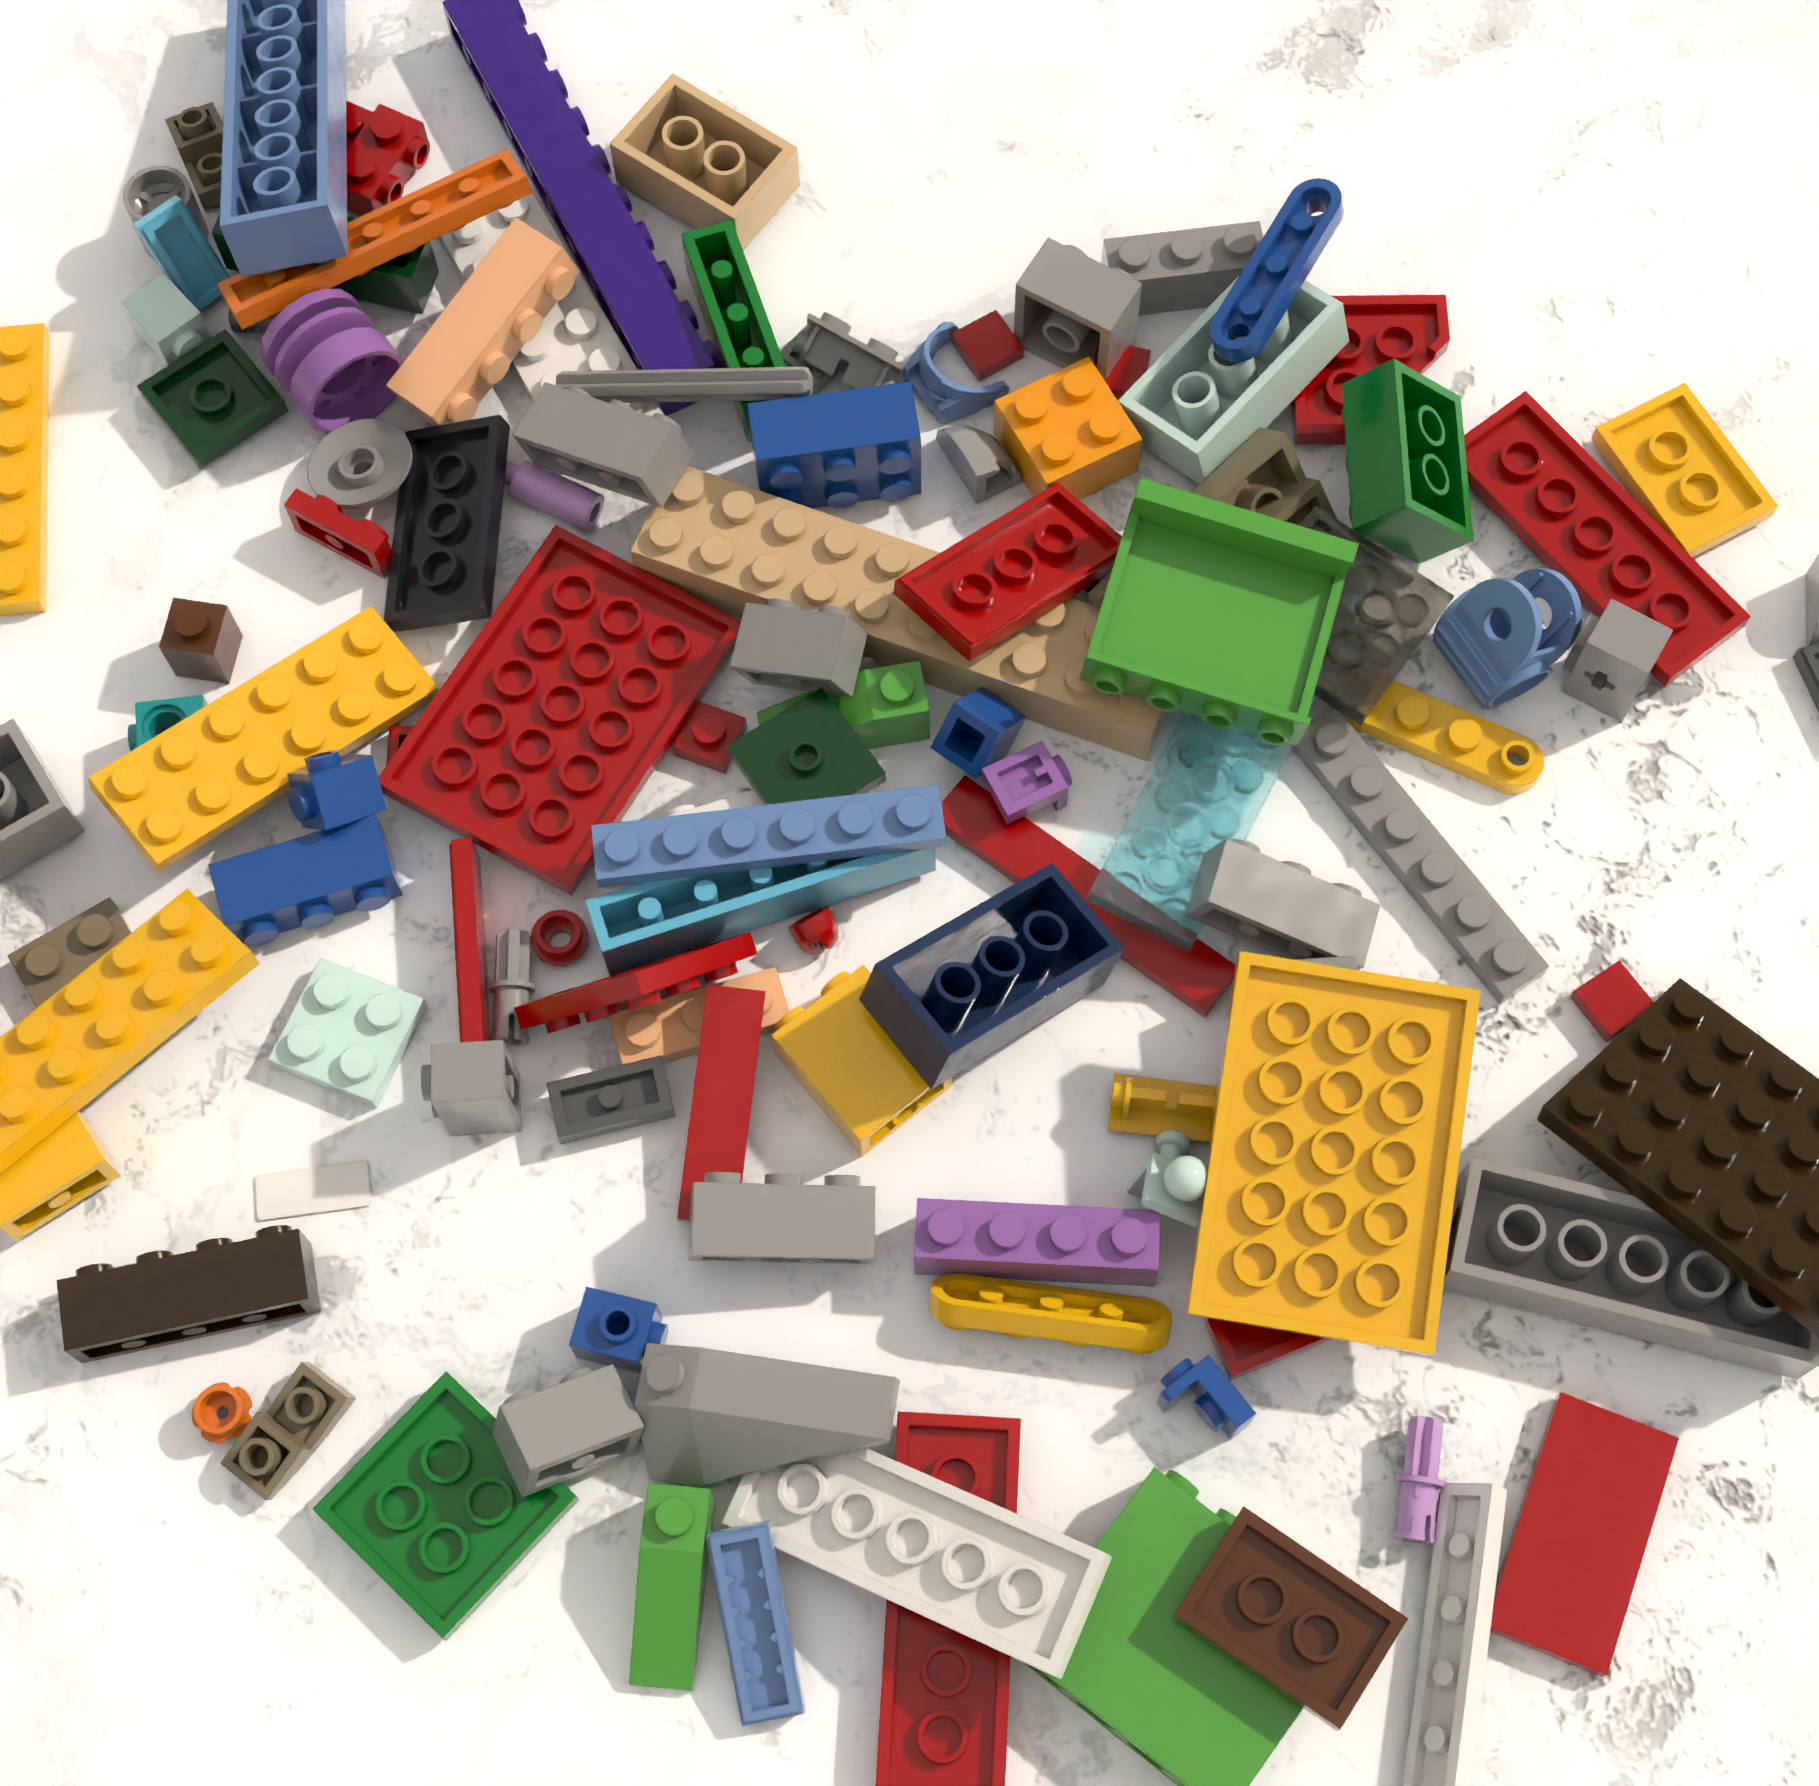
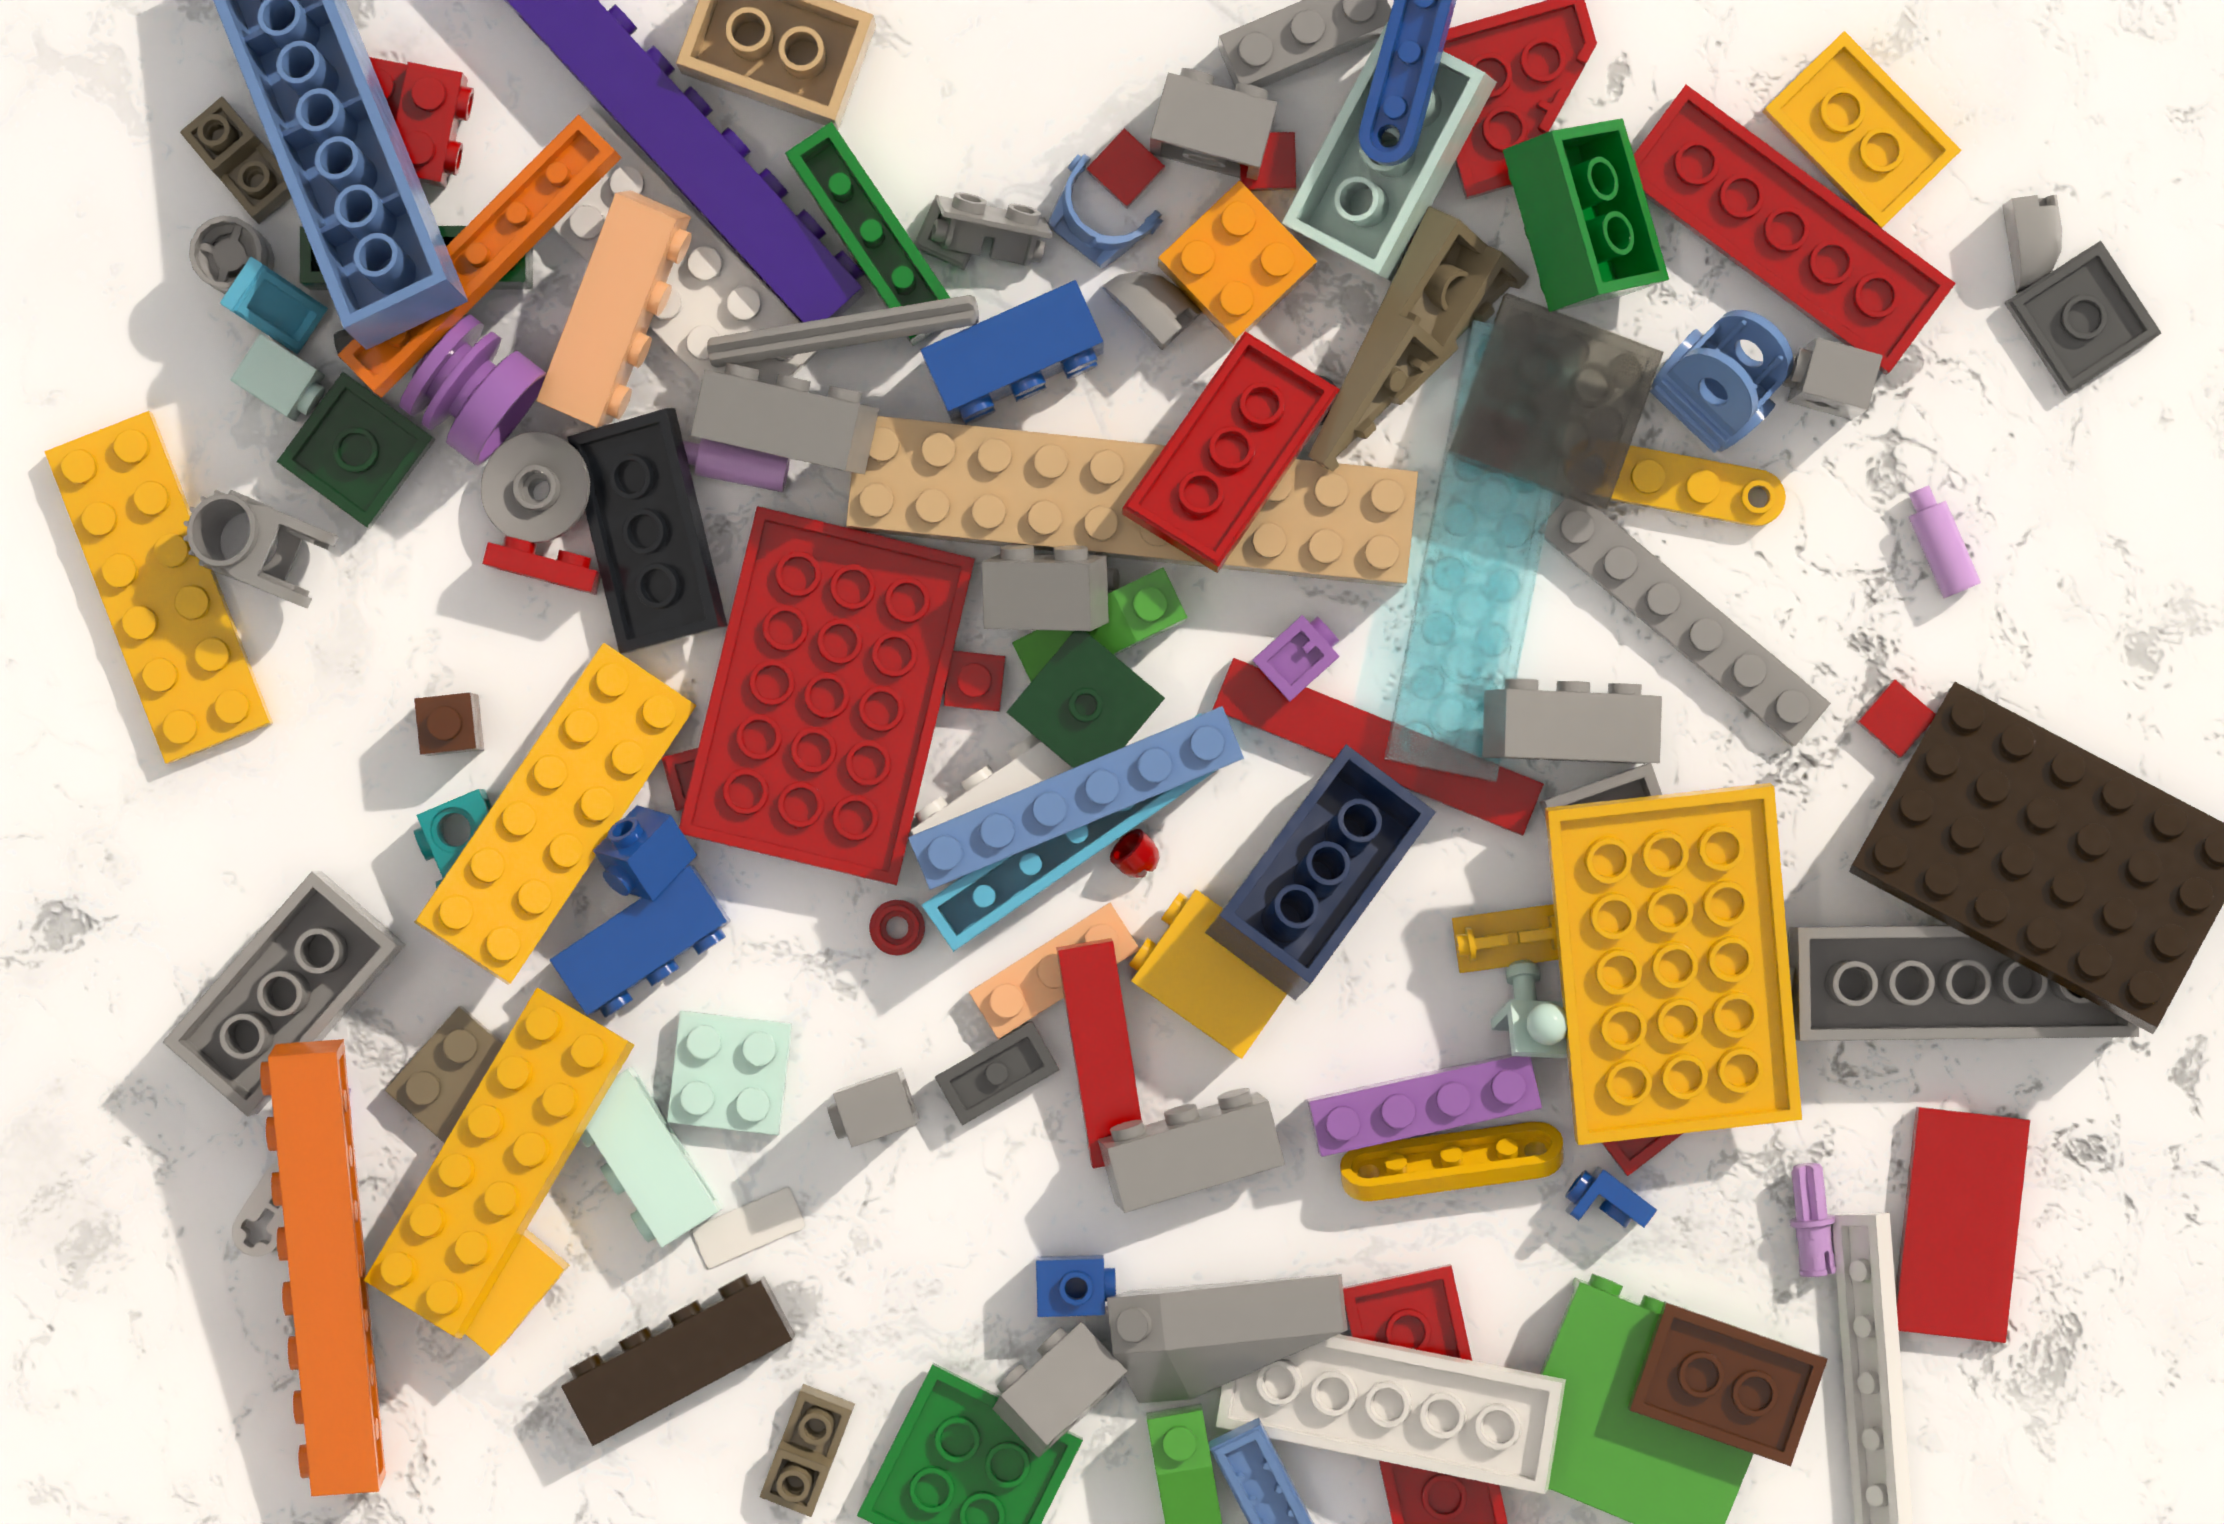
camera: 20 degrees left, 20 degrees up
orange plate [191,1382,252,1444] -> none
red tile [449,837,491,1042] -> none
light grey axle [489,928,535,1046] -> none
red plate [514,932,757,1034] -> none
blue brick [930,686,1027,779] -> none
bright green panel [1079,477,1359,746] -> none
none -> light grey piece [183,490,339,609]
none -> light aqua brick [580,1067,723,1248]
none -> lavender cylinder [1909,485,1981,598]

